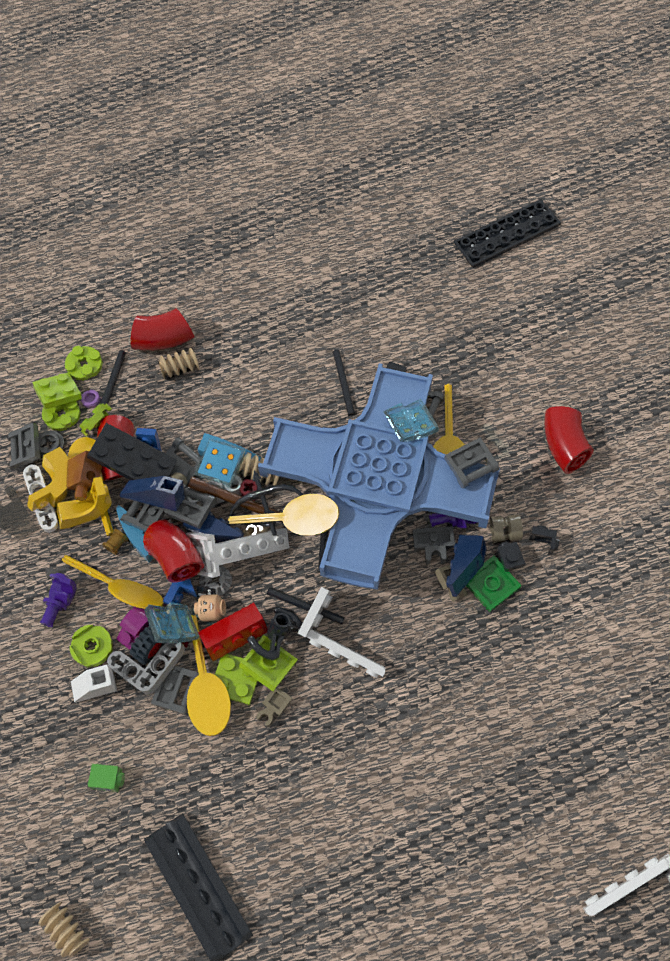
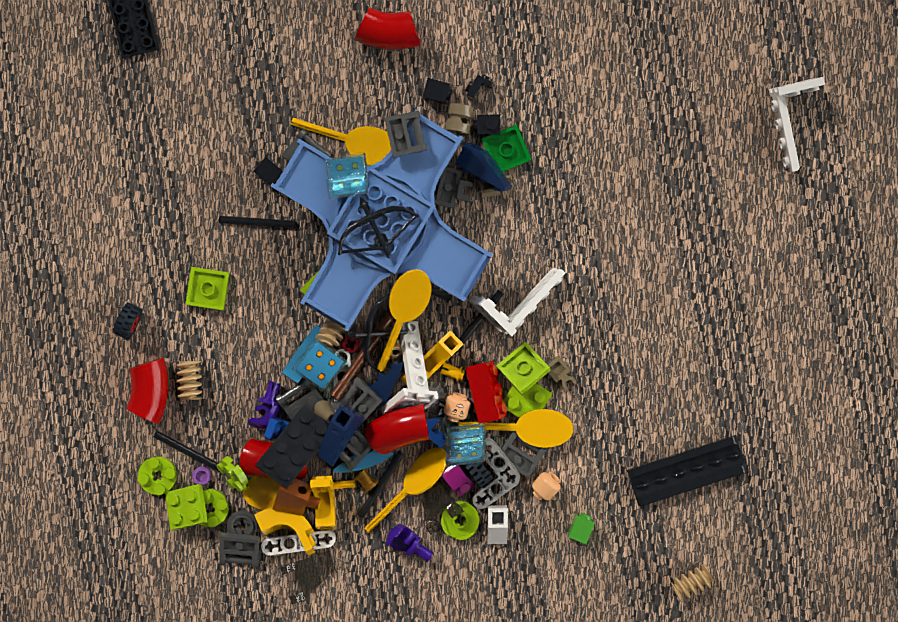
camera: 80 degrees left, 25 degrees up
black piece [247,606,303,661] -> none
none -> black wheel [113,302,143,340]
none -> lime plate [185,267,230,310]
none -> dark purple piece [248,381,281,430]
none -> black piece [338,197,419,258]
none -> black bar [357,450,405,518]
none -> yellow arch [401,330,463,385]
none -> clear smoke flag [421,479,464,535]
none -> black brick [423,78,453,105]
none -> yellow pin [440,363,466,382]
none -> light nougat head [532,472,560,501]

